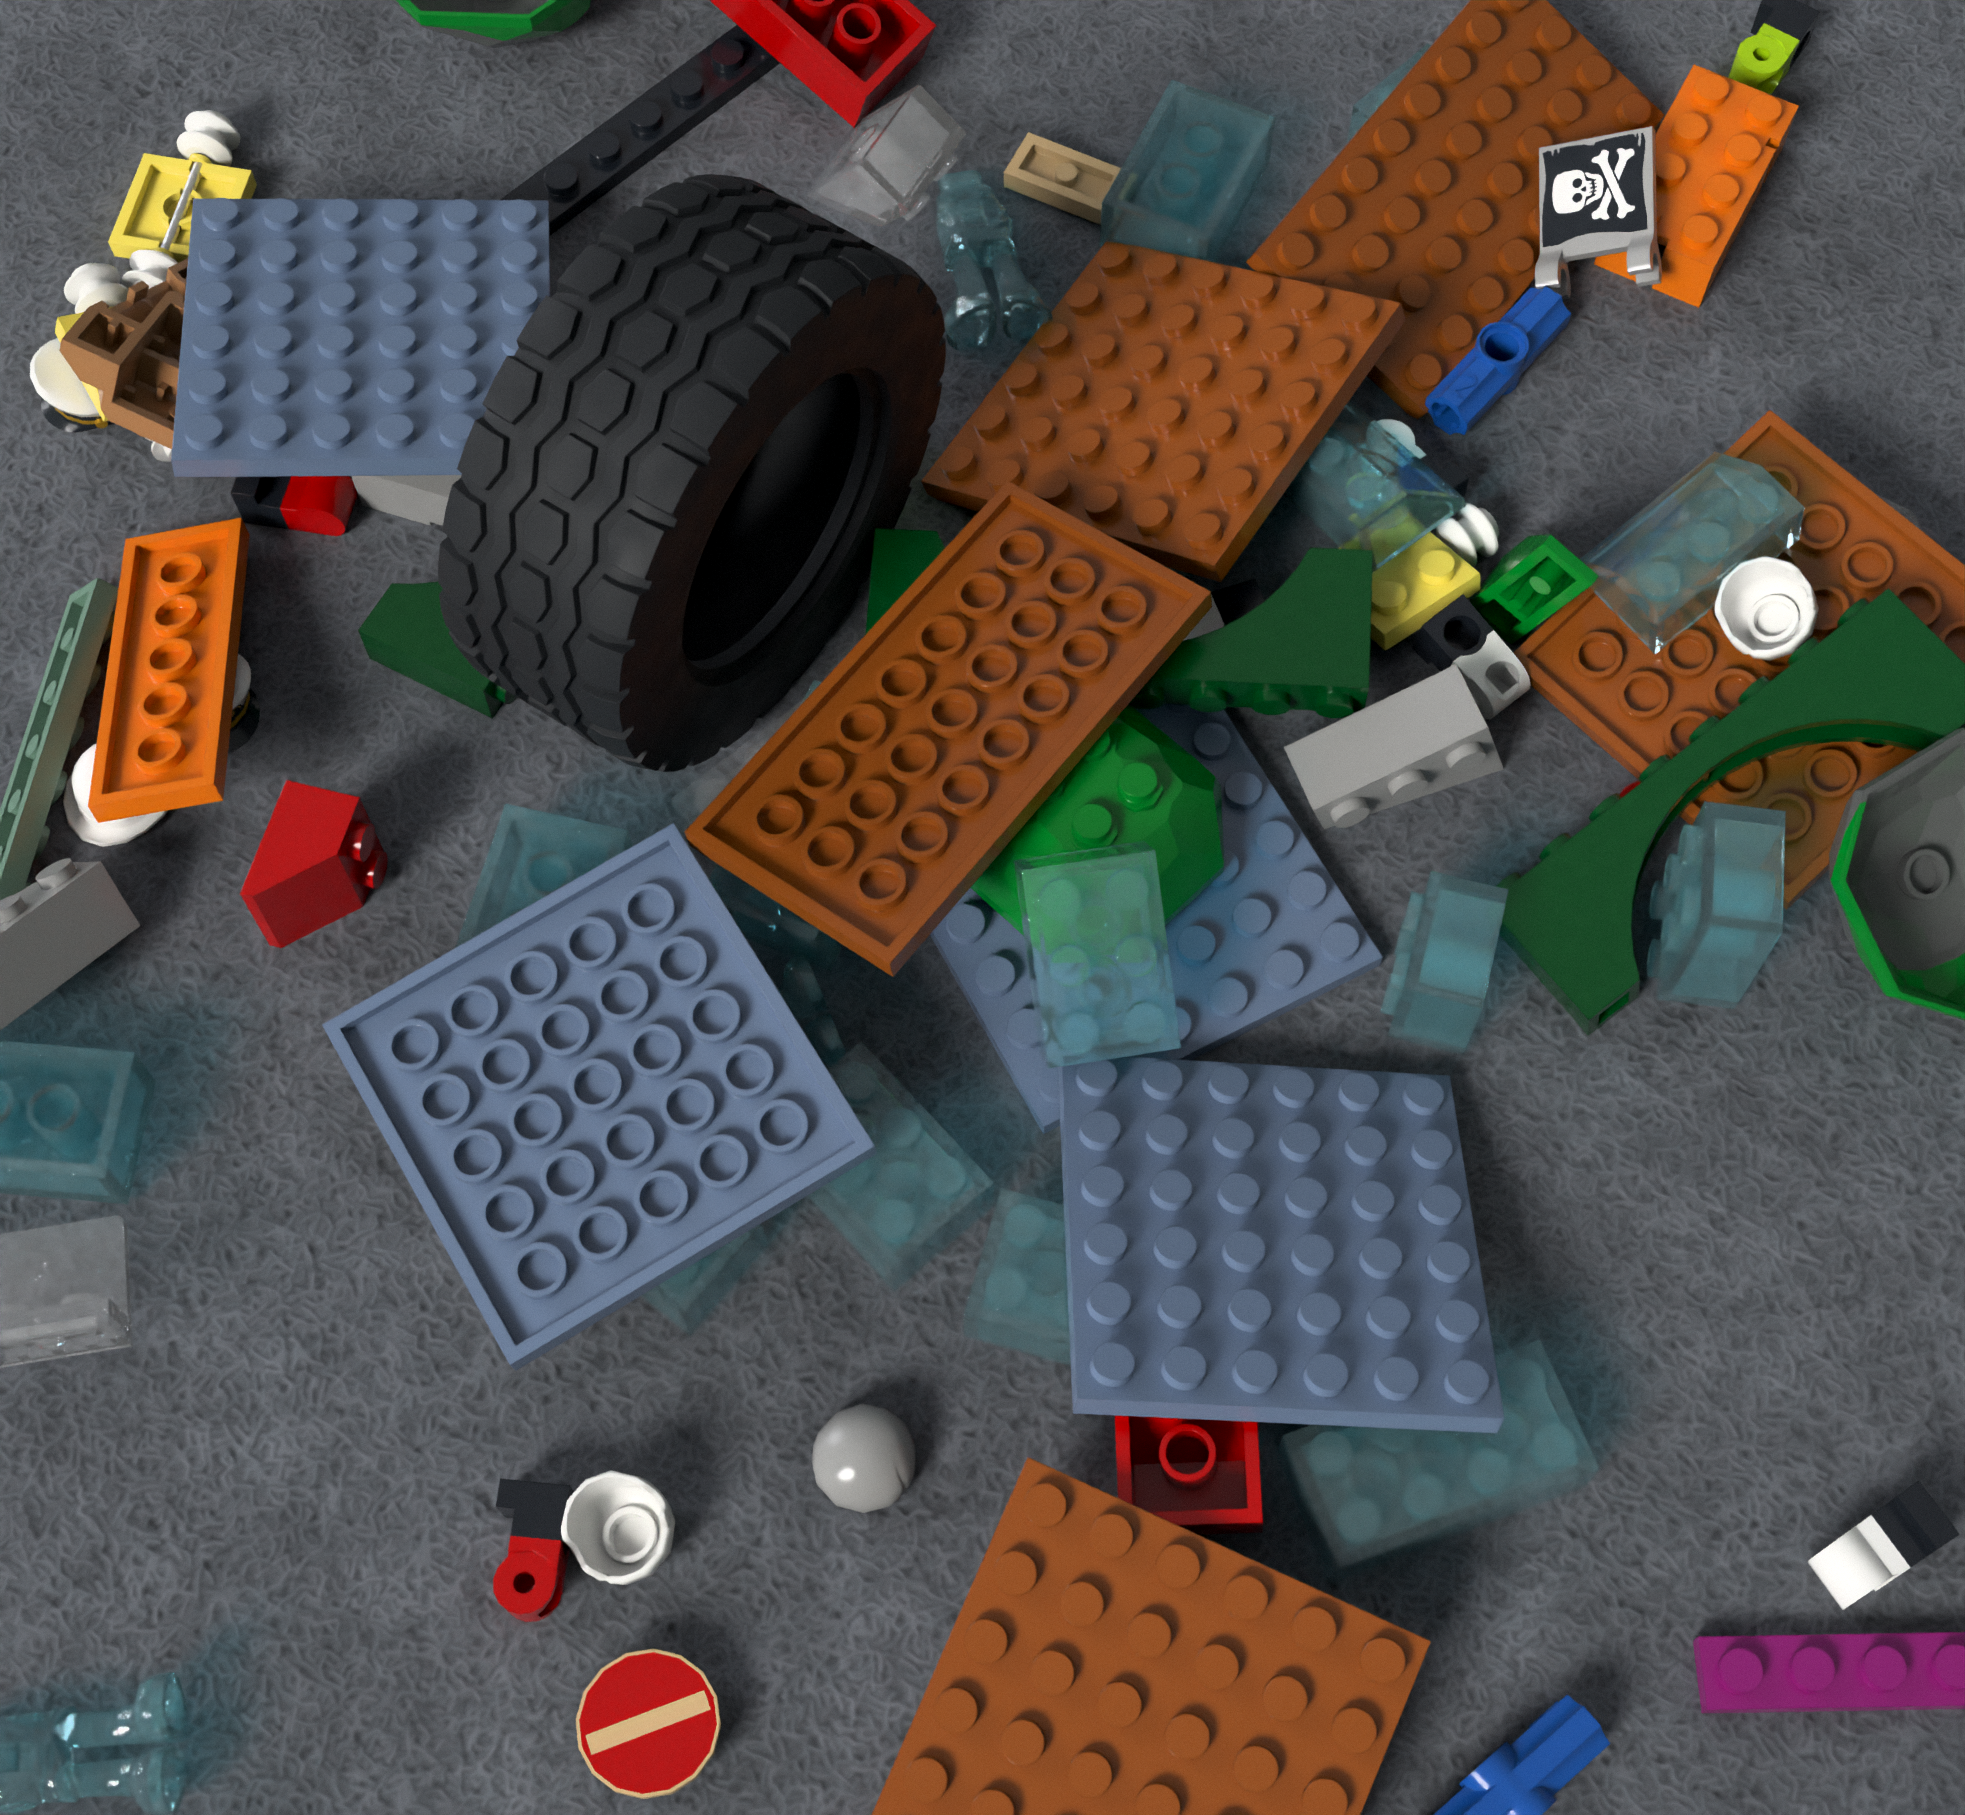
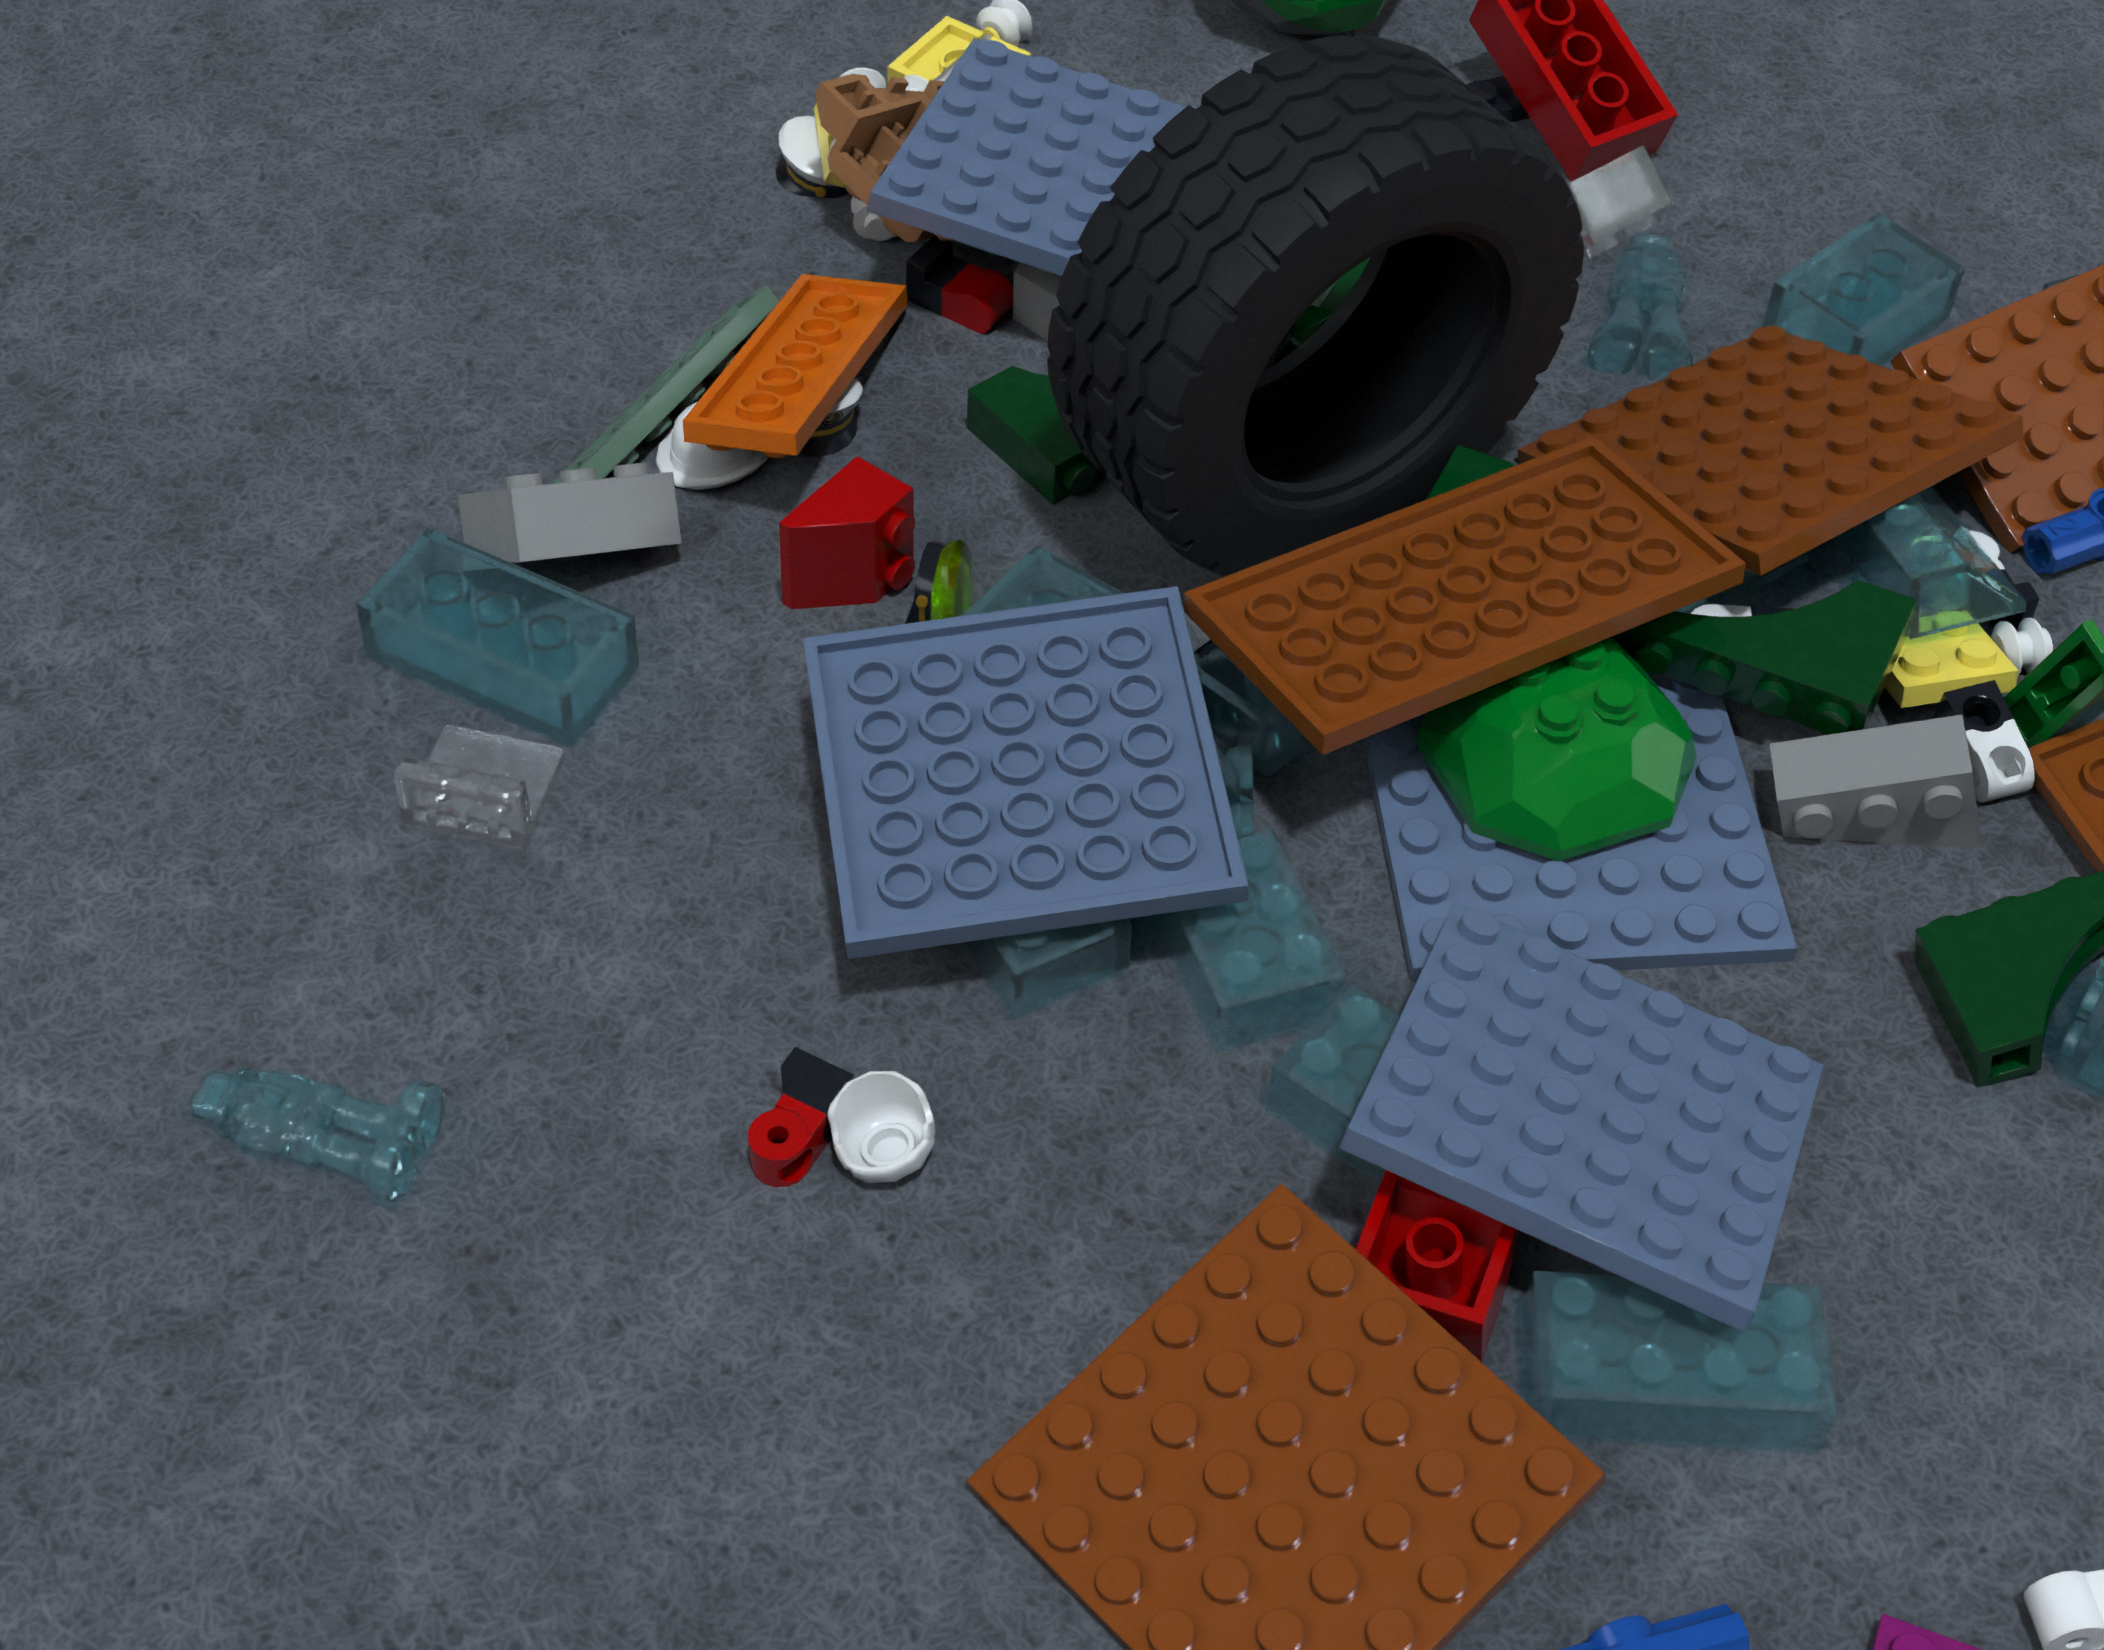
camera: 20 degrees right, 15 degrees down
red piece [576,1649,721,1799] -> none
light grey hair [812,1403,916,1513] -> none
tan plate [1004,132,1129,227] -> none
clear light blue brick [1014,841,1181,1068] -> none
clear light blue brick [1380,871,1509,1055] -> none
none -> clear neon green piece [905,539,973,624]

